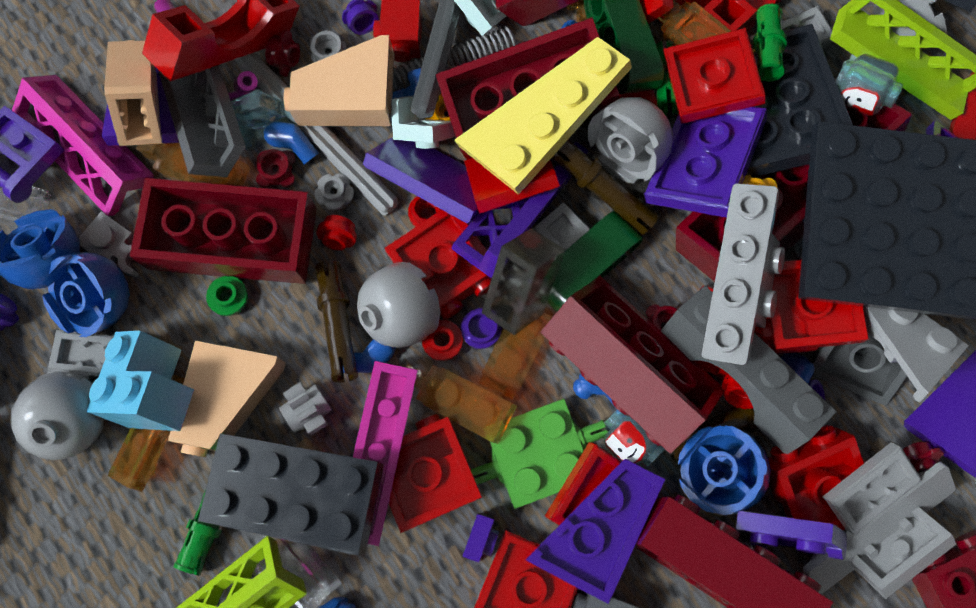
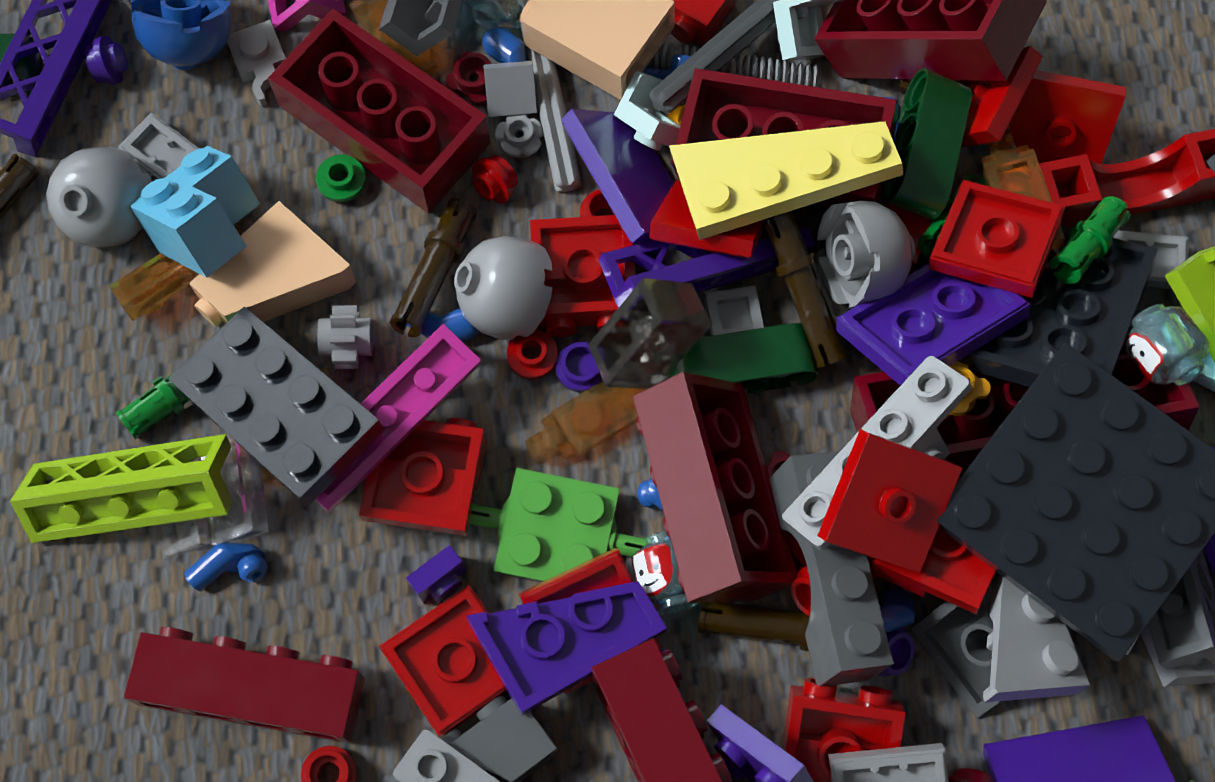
camera: 30 degrees right, 5 degrees down
blue cylinder [42,252,130,337] -> none
clear orange hinge [406,364,518,444] -> none
blue cylinder [678,425,771,516] -> none
none -> light grey tile [483,61,537,117]
none -> red plate [817,429,962,573]

